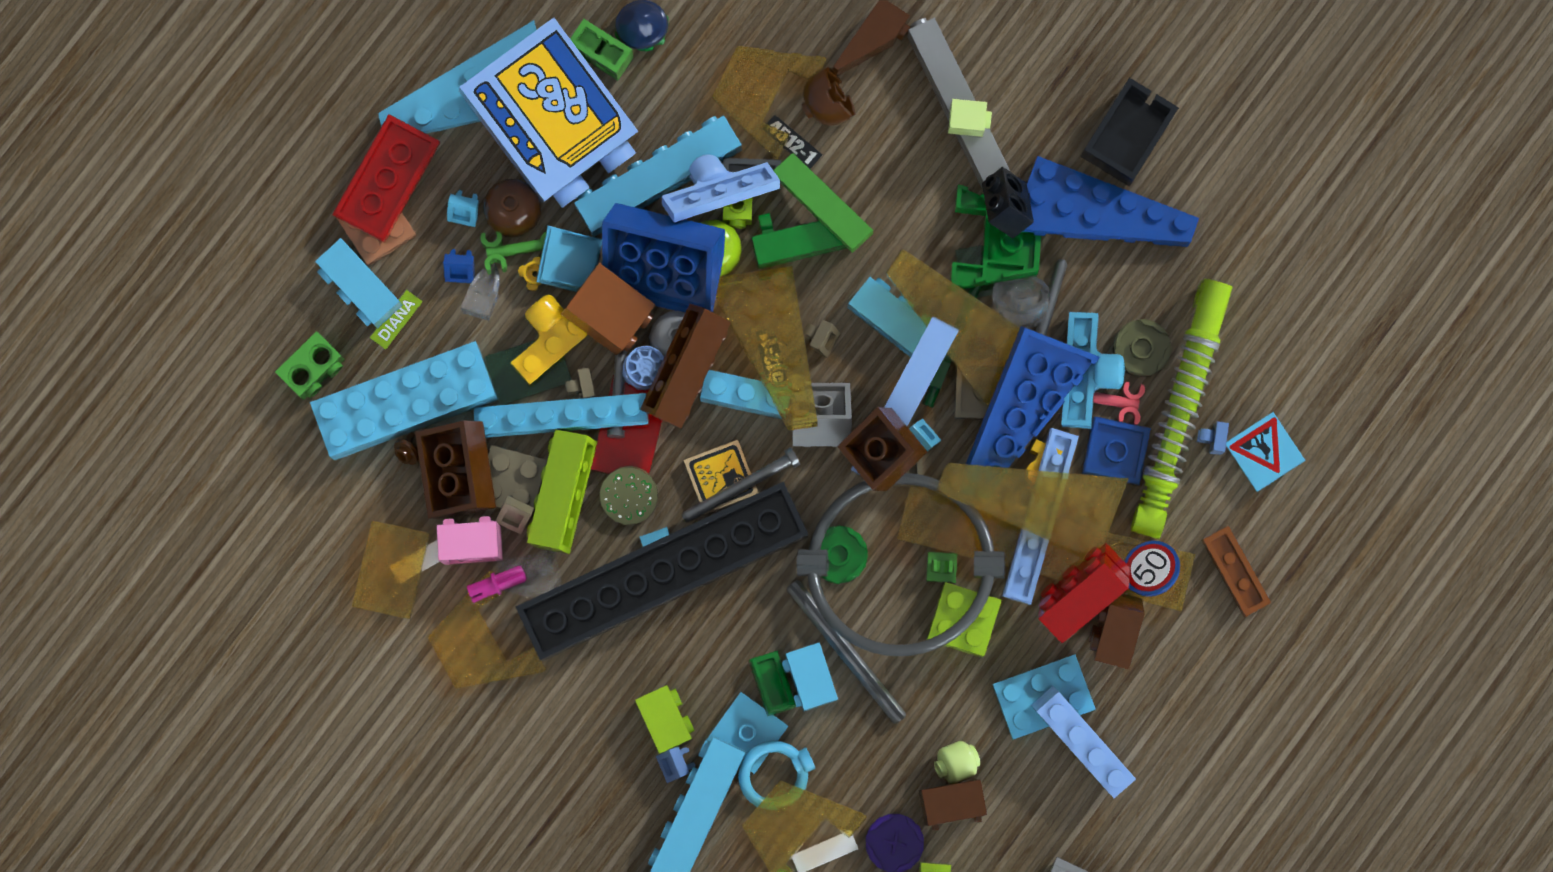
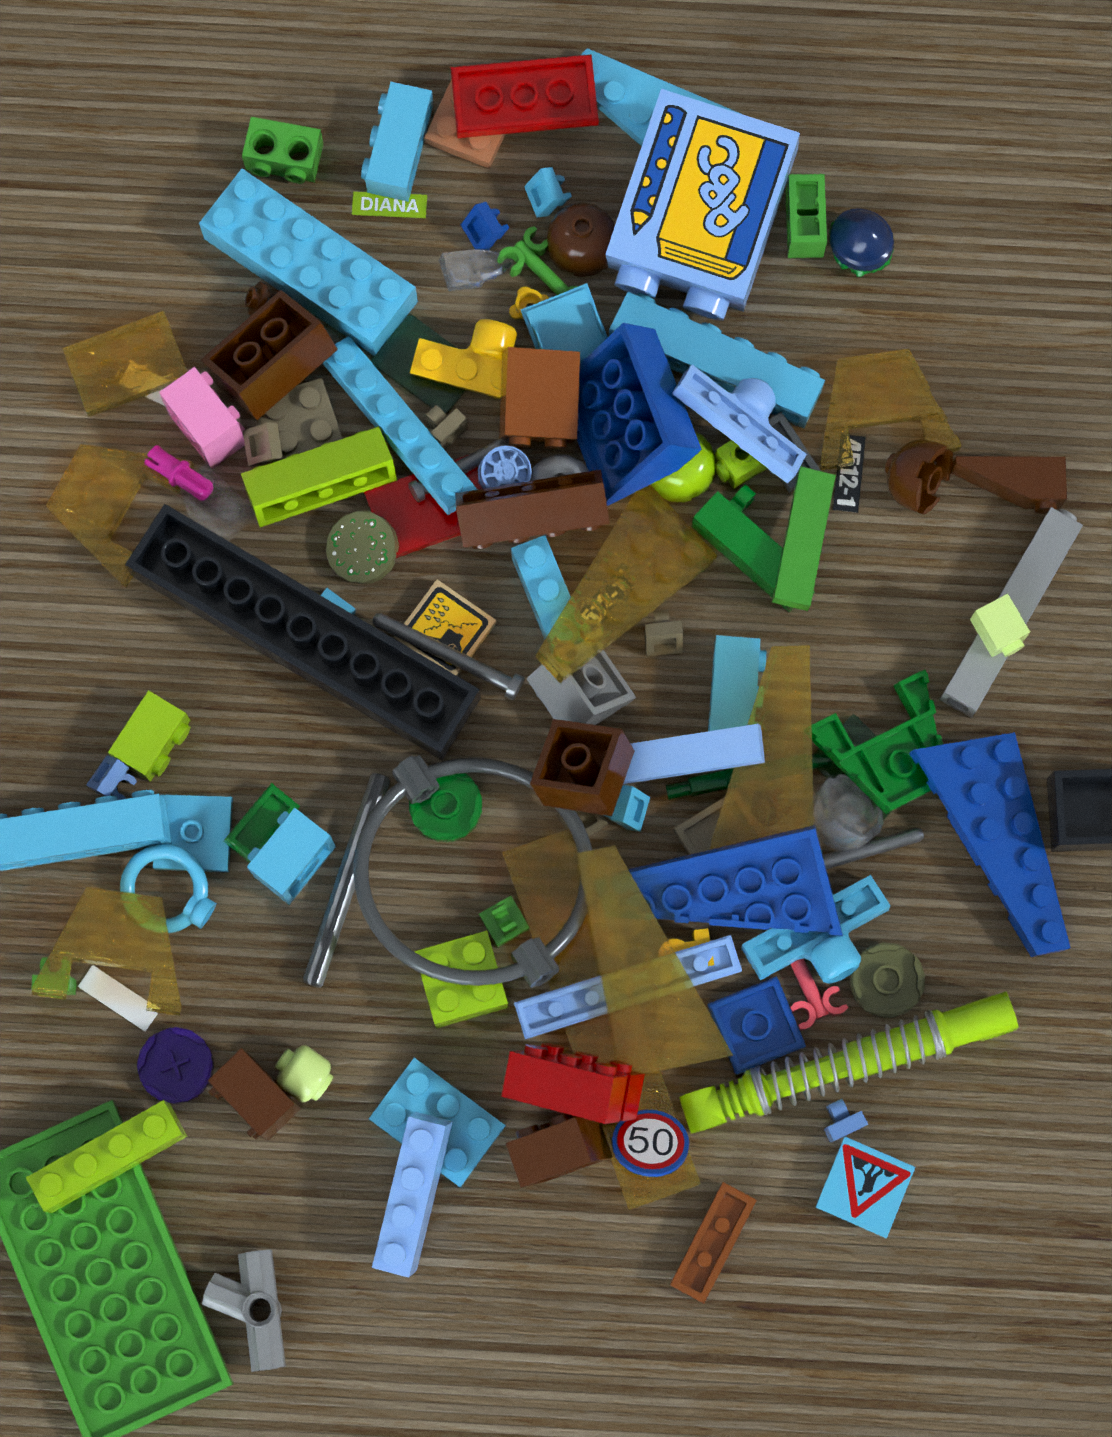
camera: 60 degrees right, 5 degrees down
black brick [982,166,1034,239] -> none

